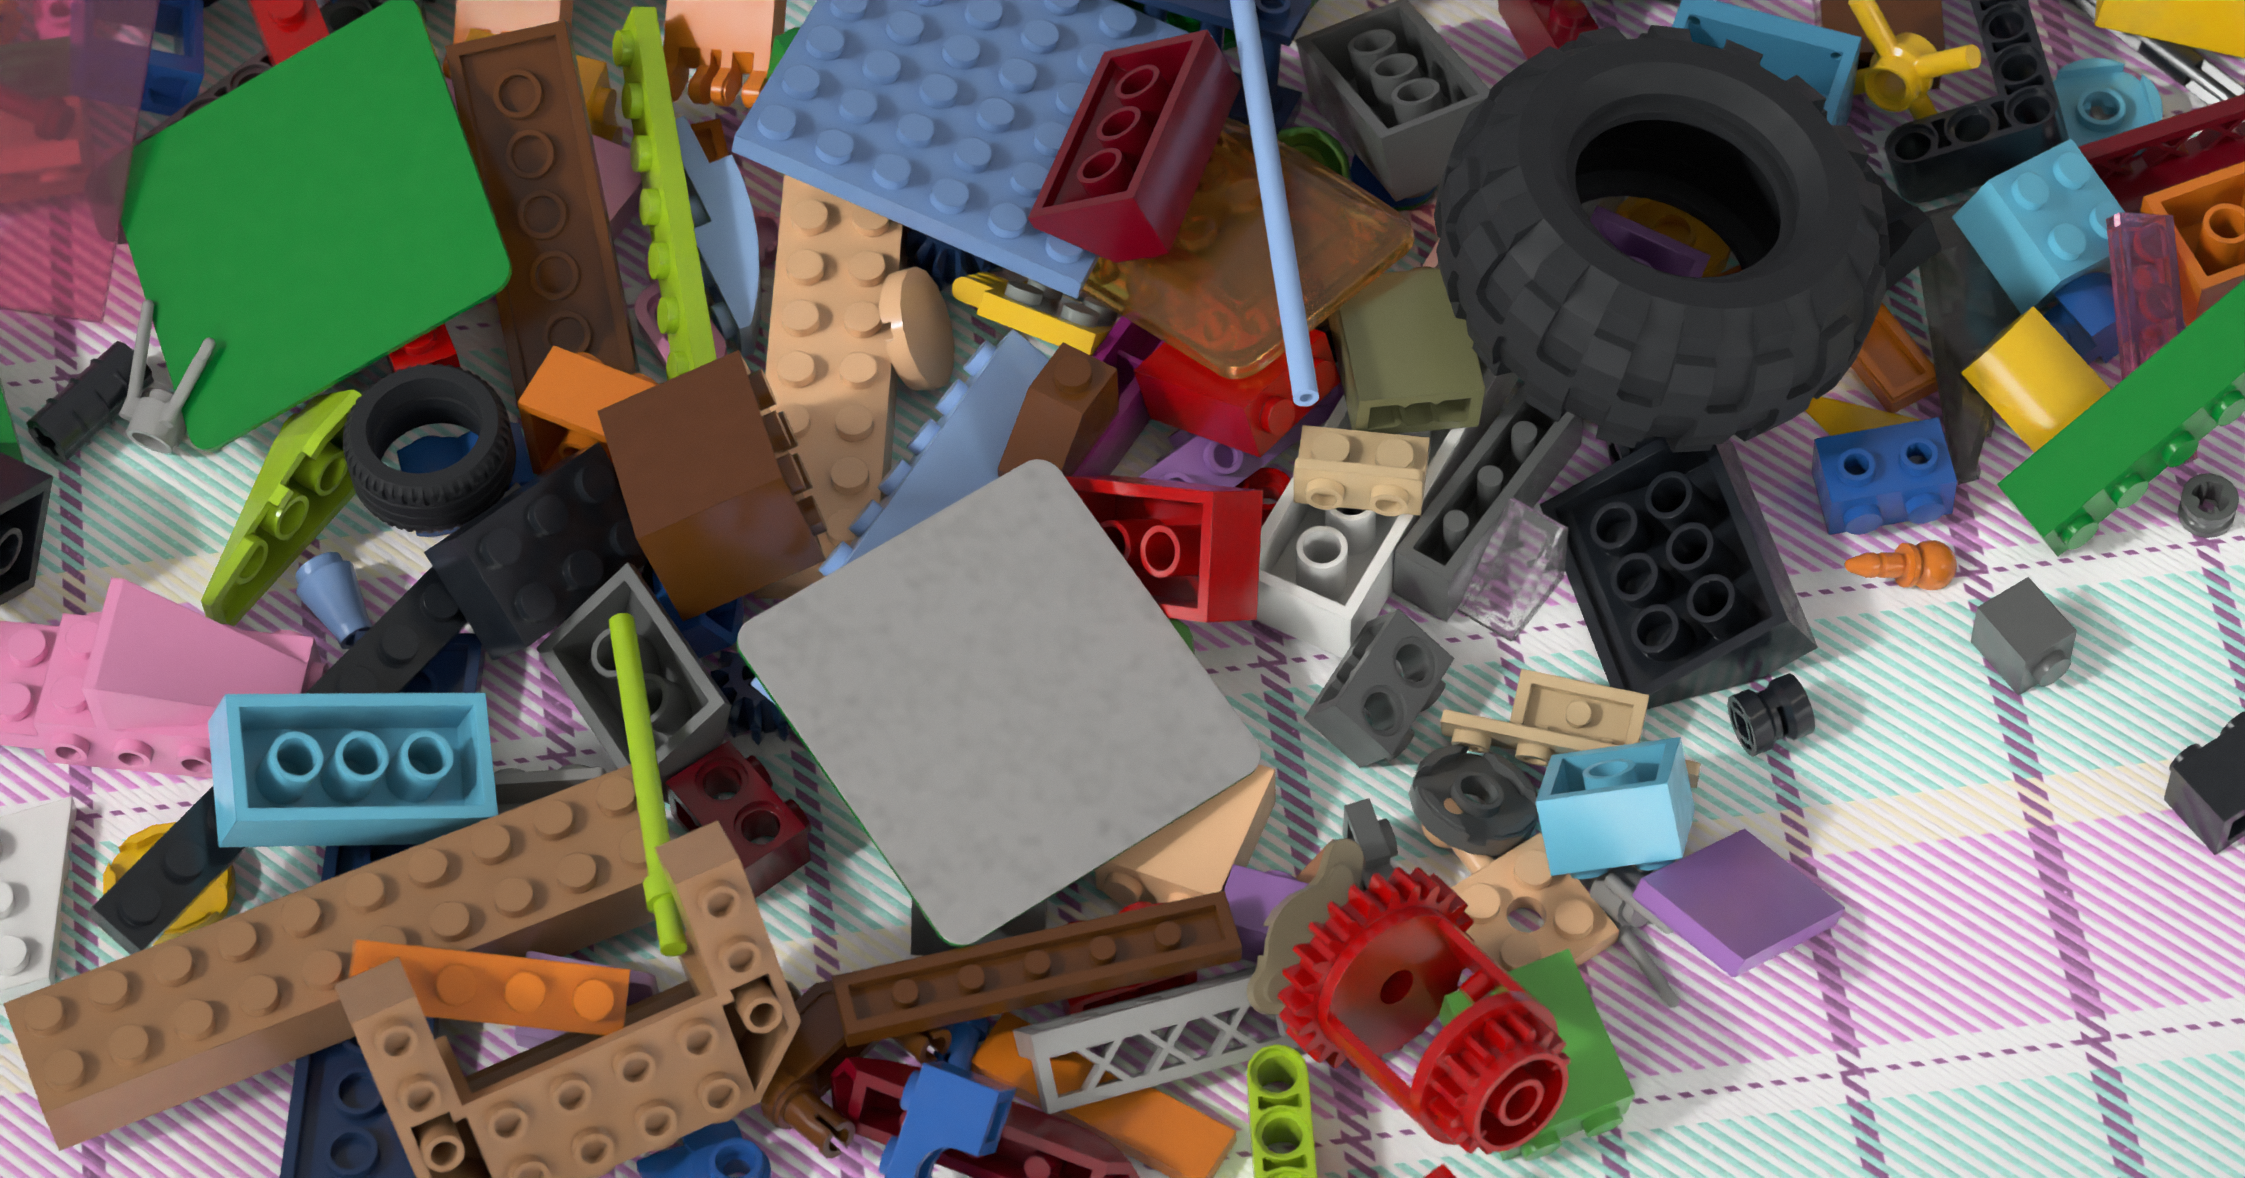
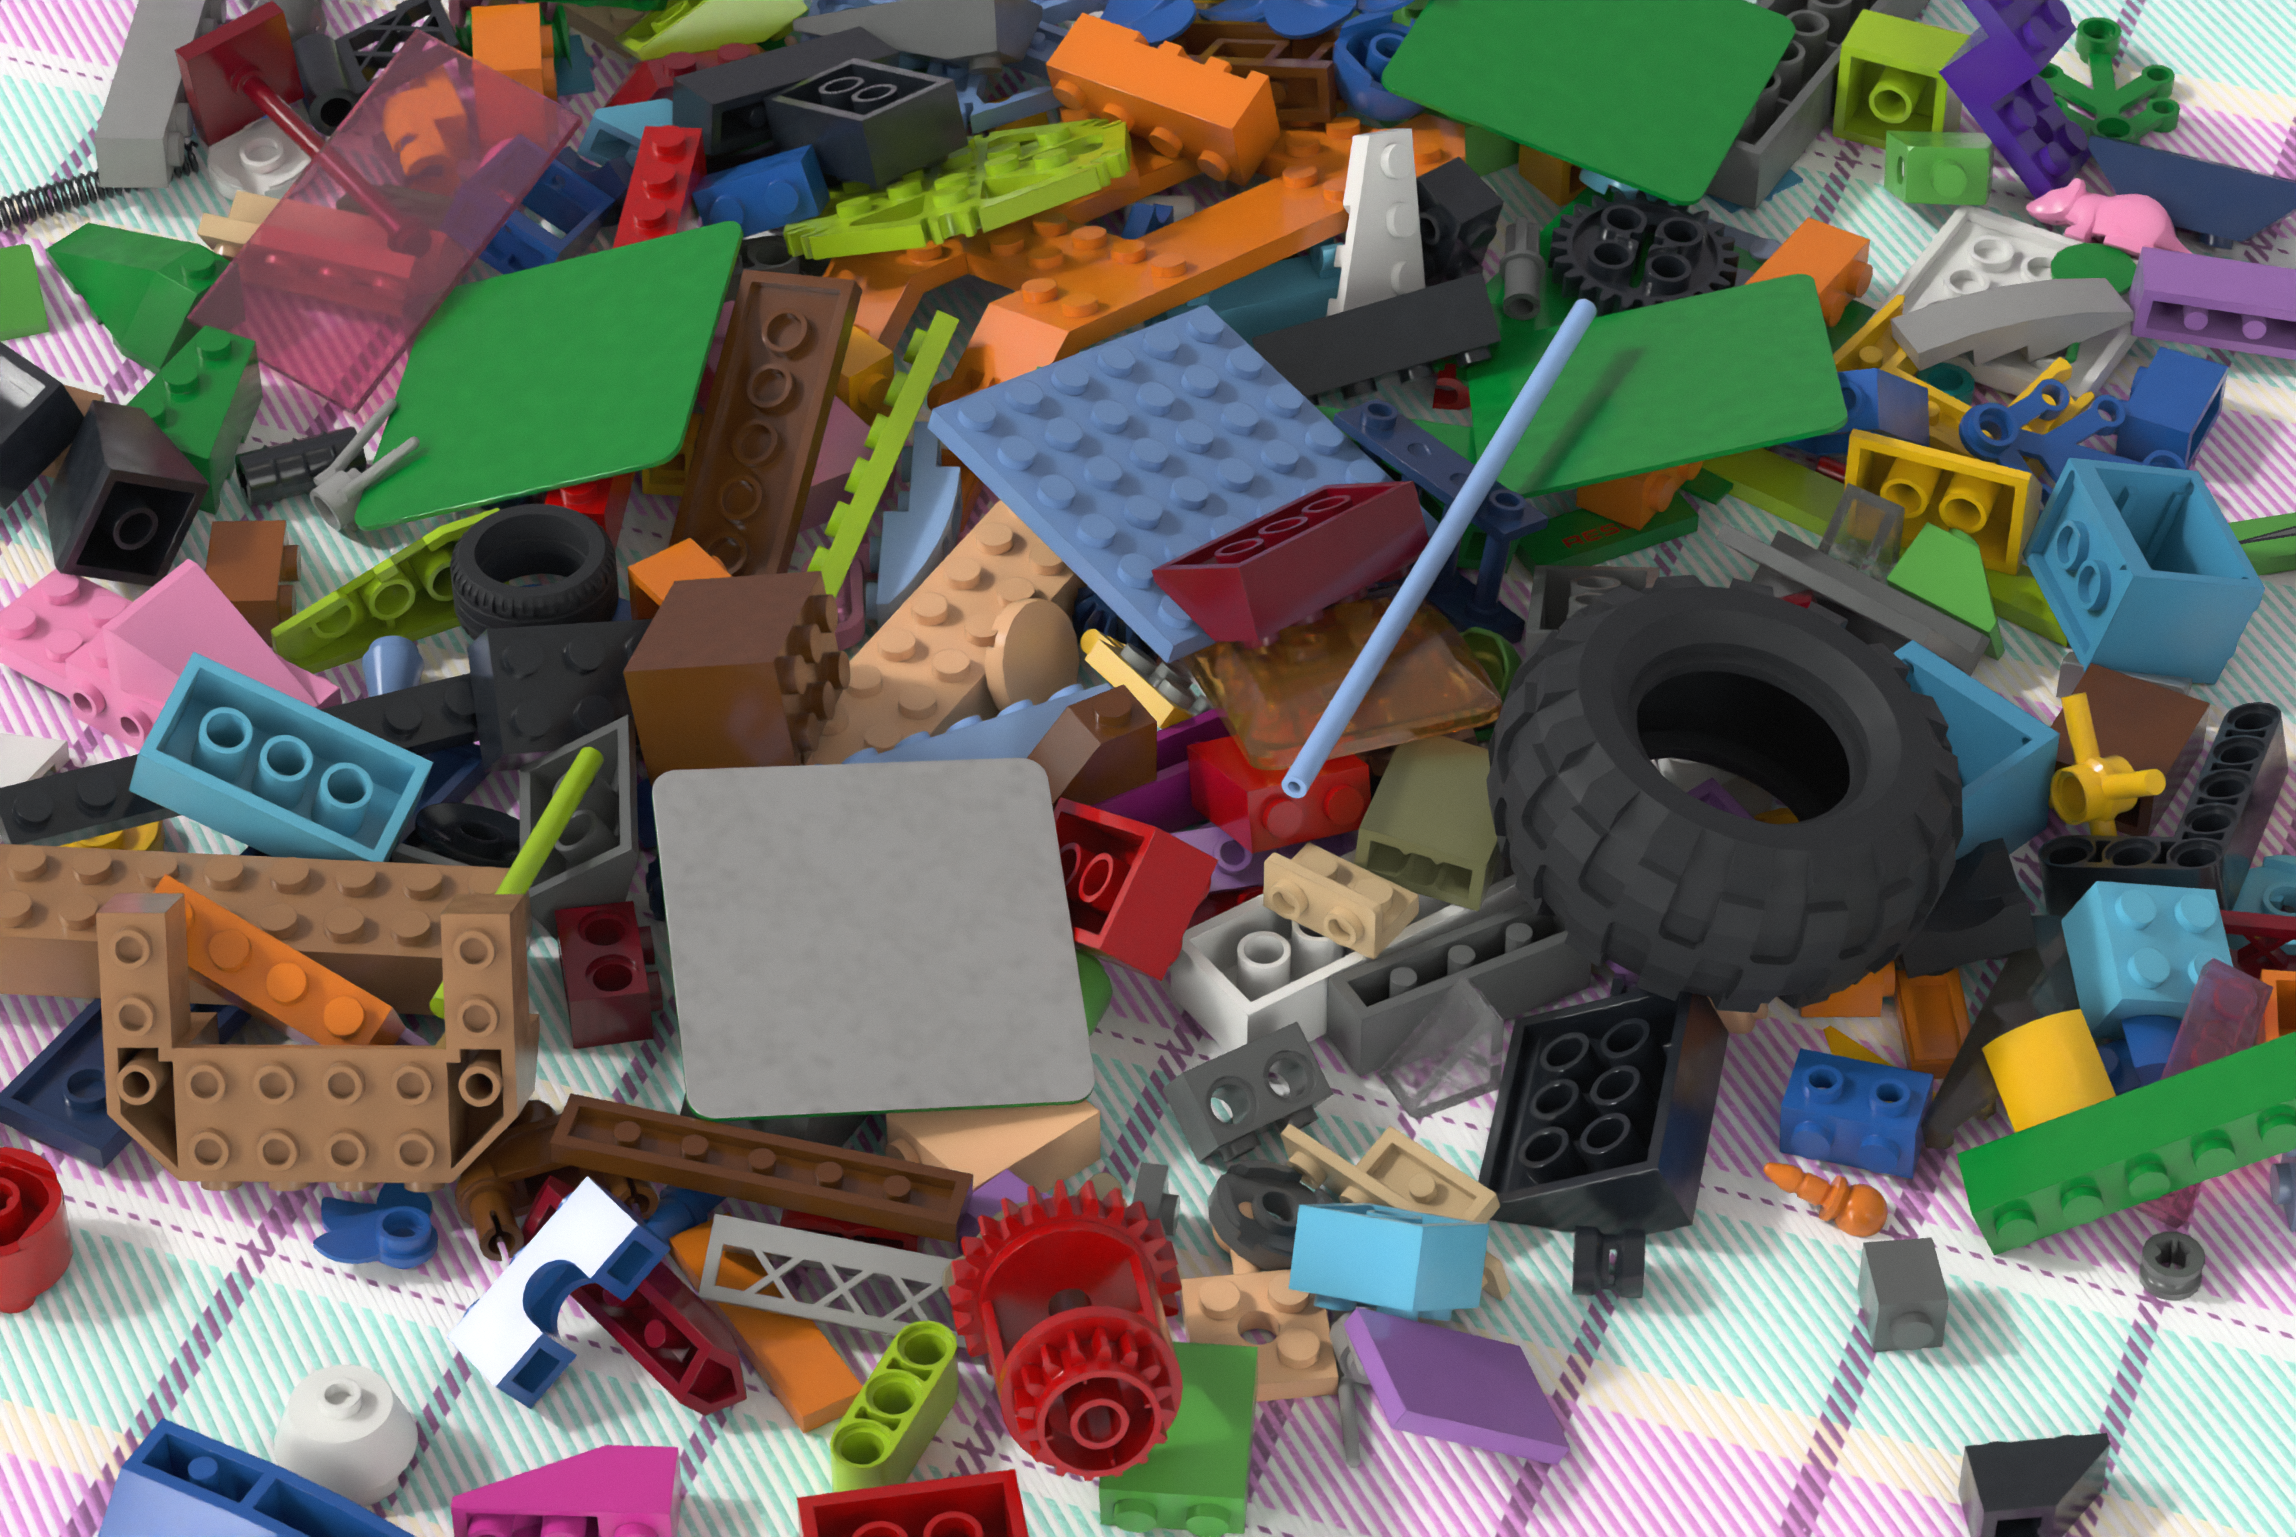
camera: 25 degrees right, 15 degrees down
none -> dark orange brick [205,520,301,647]
none -> black dish [414,803,520,868]

